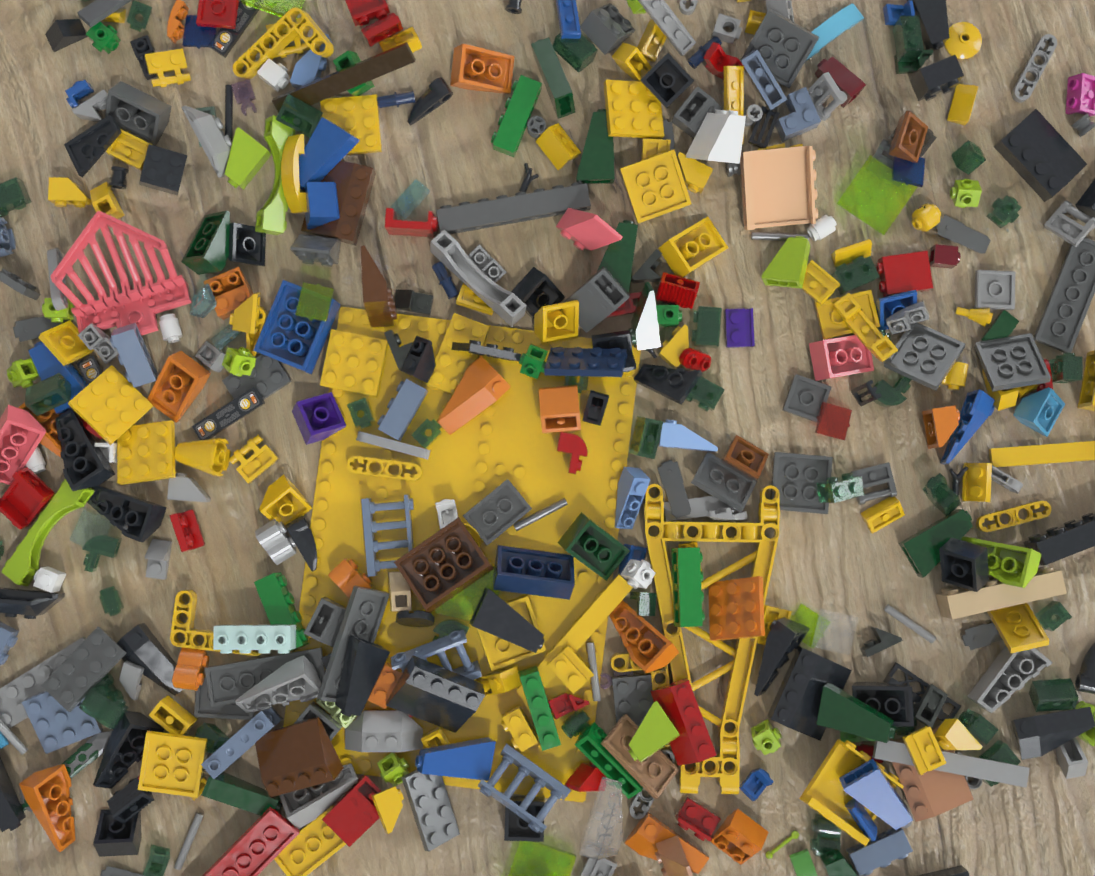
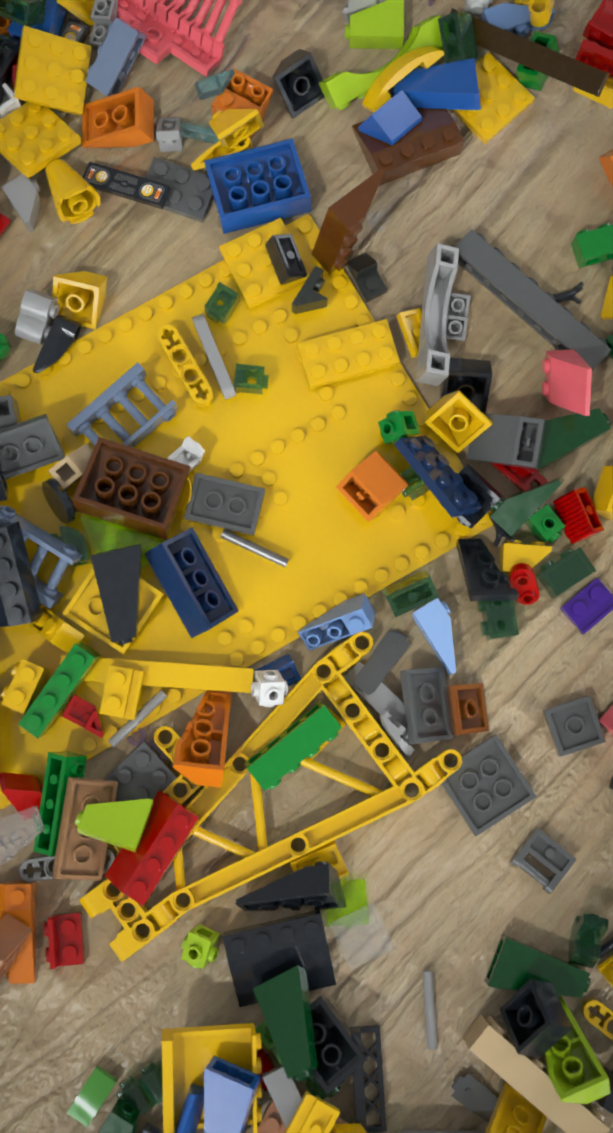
camera: 50 degrees right, 5 degrees down
white brick [159,314,183,343] -> none
dark green slope [181,211,230,275] -> none
lime brick [222,347,256,377] -> none
yellow plate [229,434,279,484] -> none
dark grey slope [290,234,341,267] -> none
dark purple slope [292,392,346,445] -> none
clear neon green piece [295,282,334,322] -> none
orange brick [328,558,372,599] -> none
dark blue axle [377,91,416,108] -> none
sand blue brick [377,379,428,441] -> none
red panel [385,208,438,237] -> none
clear light blue slope [390,179,430,220] -> none
black slope [400,336,436,383] -> none
black piece [407,77,453,126] -> none
dark blue axle [432,262,459,299] -> none
orange wedge [437,355,511,435] -> none
wing [451,340,521,362] -> none
red brick [557,432,588,475] -> none
dark green slope [558,512,630,581] -> none
clear green brick [561,710,590,739] -> none
black slope [582,390,609,426] -> none
panel [630,591,657,616] -> none
pearl dark grey slope [631,249,662,283] -> none
orange plate [708,576,765,641] -> none
orange slope [710,808,769,865] -> none
blue bracket [739,768,774,801] -> none
lime hinge [765,831,799,859] -> none
clear red piece [815,402,852,441] -> none
clear green brick [817,473,864,503] -> none
pearl dark grey slope [860,626,903,657] -> none
yellow slope [861,496,905,534] -> none
pearl dark grey slope [913,684,948,728] -> none
none -> black slope [265,234,307,285]

